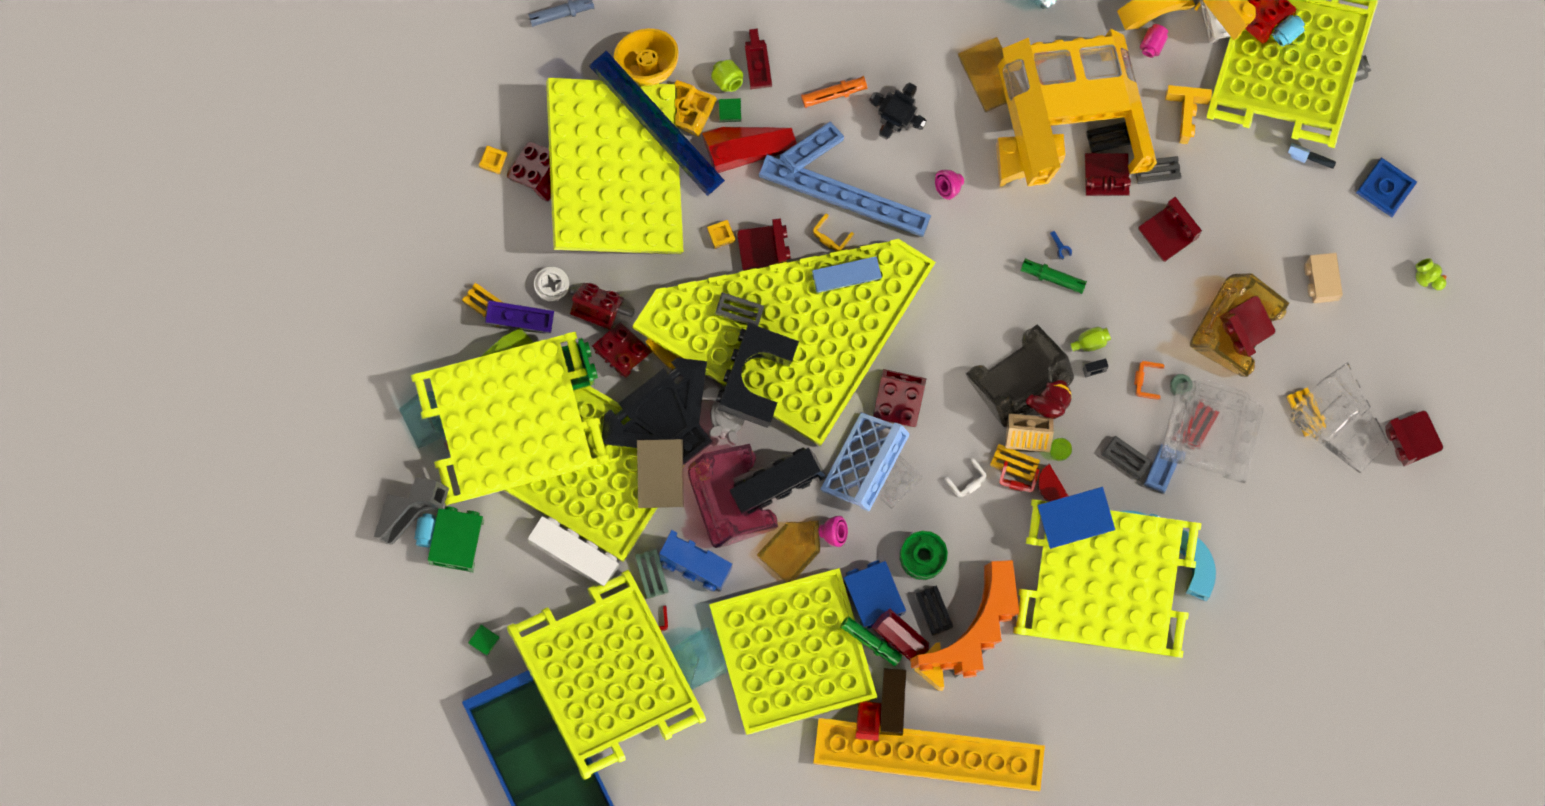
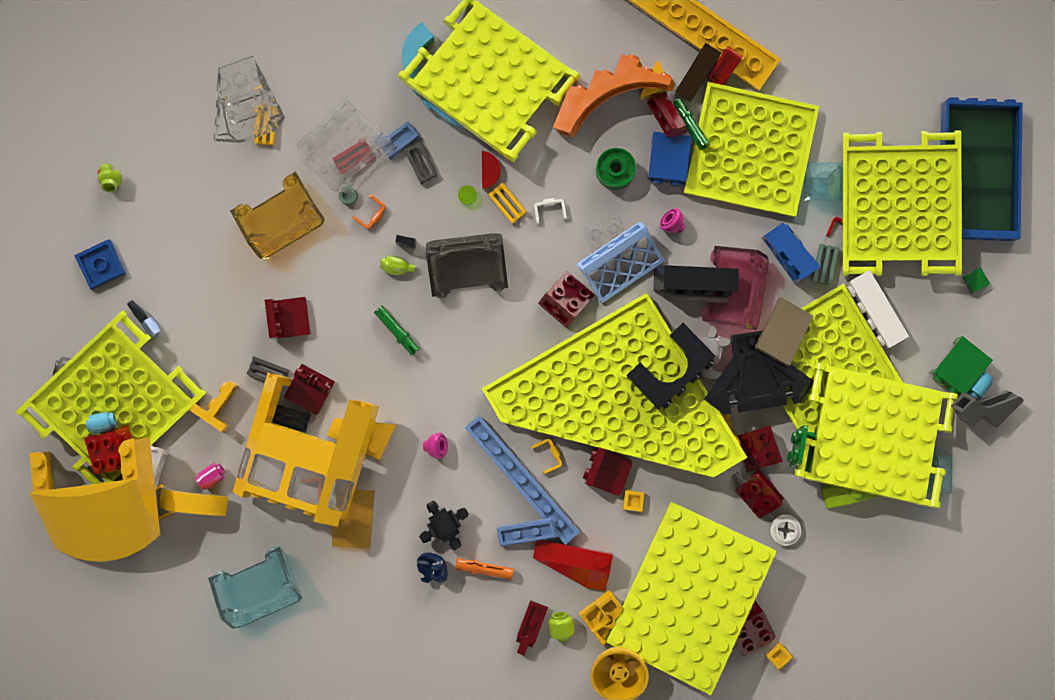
camera: 150 degrees left, 10 degrees up
yellow tile [462,282,504,327] -> none
dark purple plate [485,301,554,333] -> none
clear blue plate [589,50,725,196] -> none
dark grey tile [715,292,764,326] -> none
green tile [719,98,742,123] -> none
clear yellow tile [757,520,820,583] -> none
medium blue tile [812,257,882,293] -> none
black tile [915,585,953,636] -> none
red piece [999,460,1040,492] -> none
tan brick [1005,414,1054,452] -> none
dark red hair [1026,380,1072,419] -> none
blue tile [1037,486,1115,549] -> none
blue hand [1050,231,1072,260] -> none
dark red bracket [1219,296,1276,357] -> none
tan brick [1304,253,1343,303] -> none
dark red bracket [1385,411,1443,467] -> none
none -> dark blue hair [417,552,448,584]

